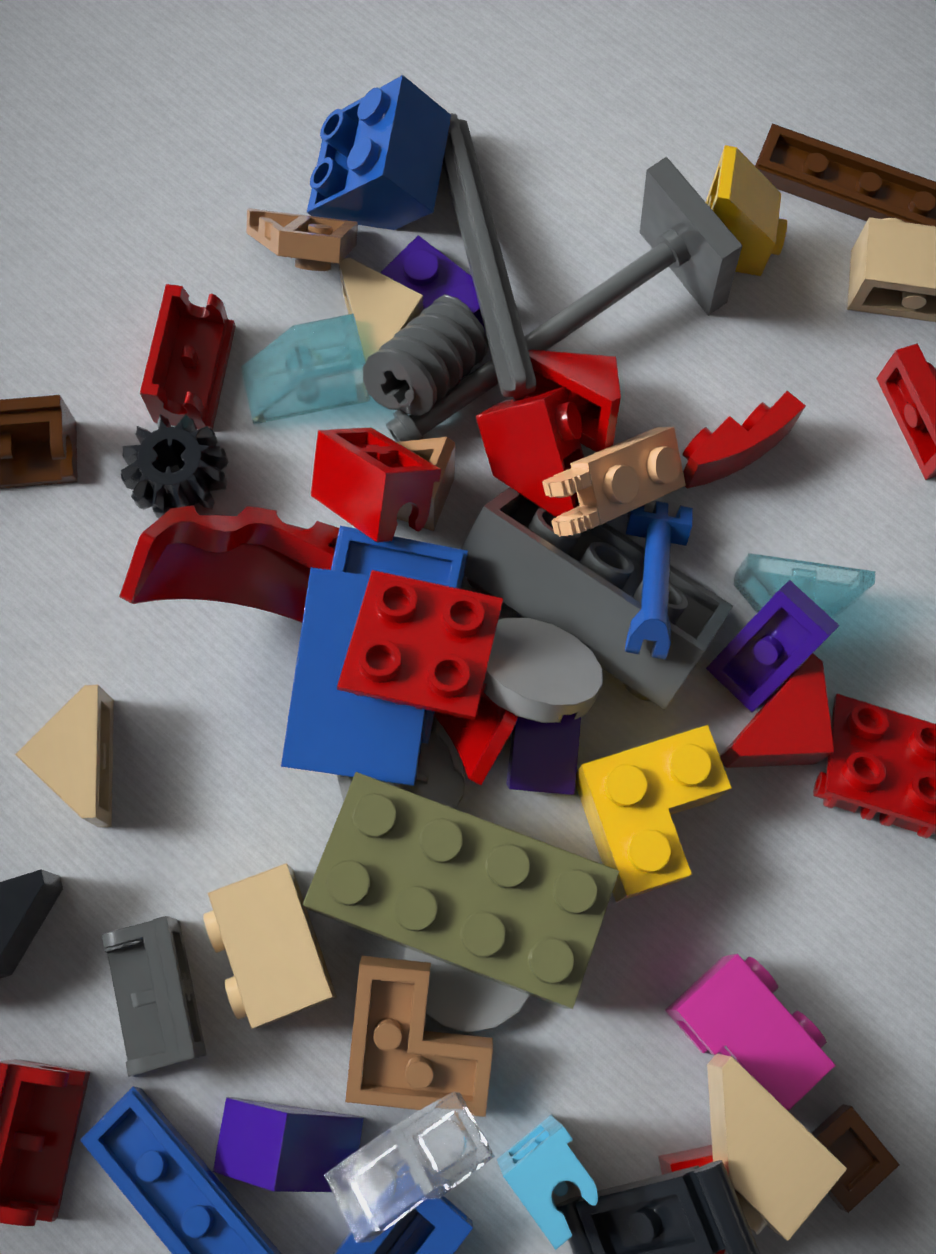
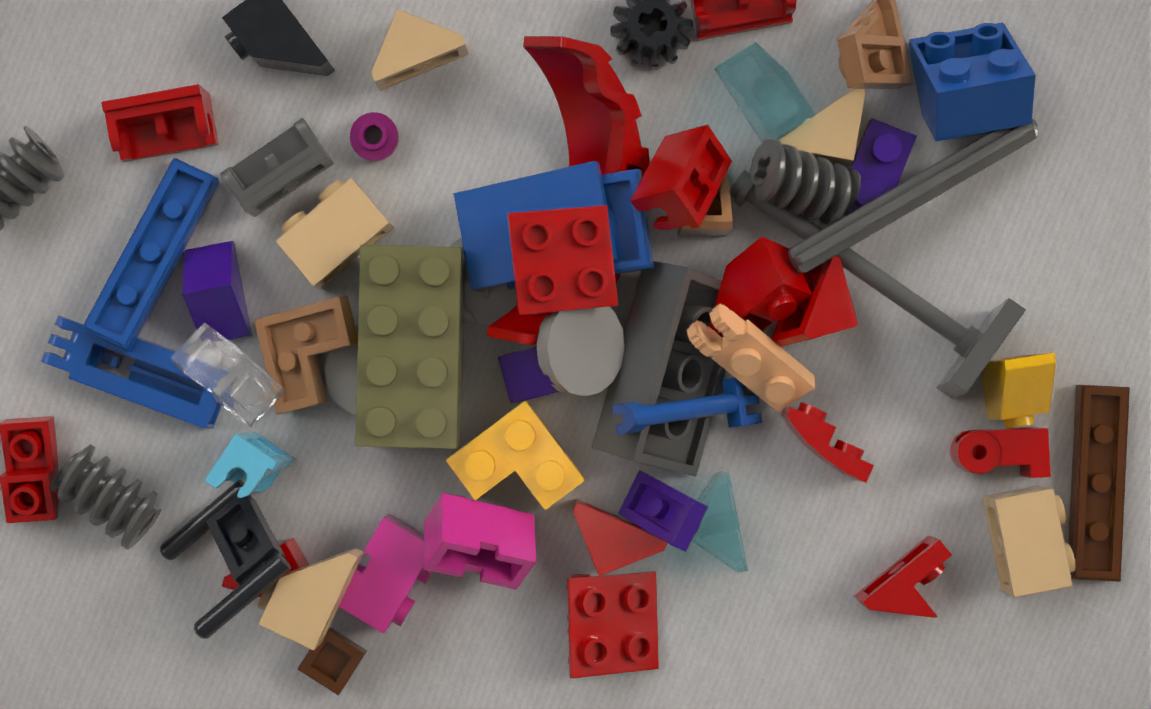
camera: 70 degrees right, 15 degrees up
none -> magenta plate [350,112,399,162]
none -> dark pink brick [424,493,536,590]
none -> red leg [950,427,1051,478]

